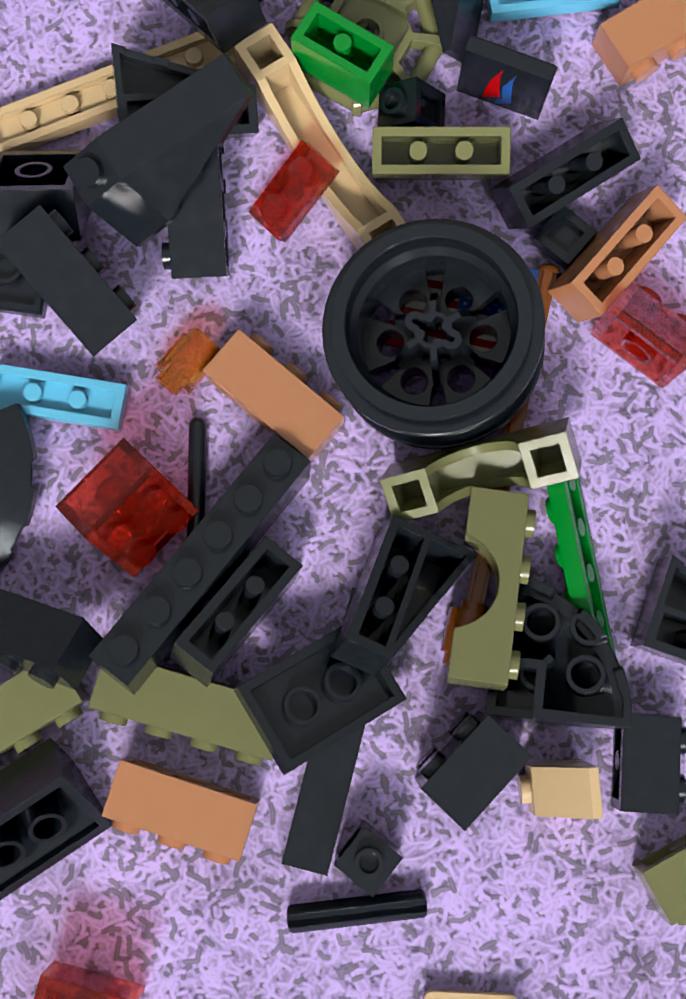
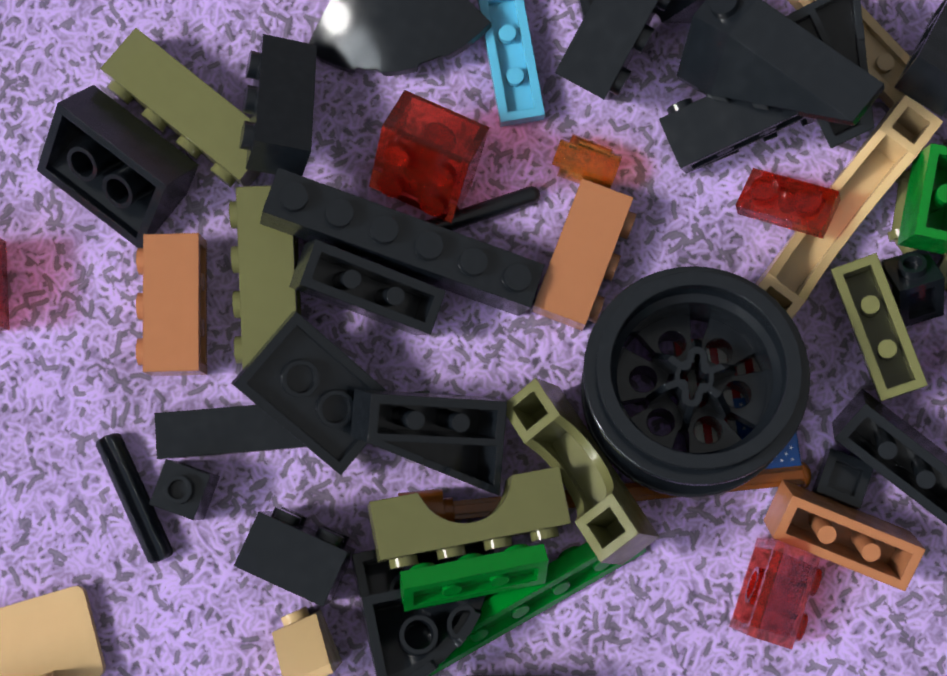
camera: 70 degrees right, 0 degrees up
none -> green plate [400,544,549,612]

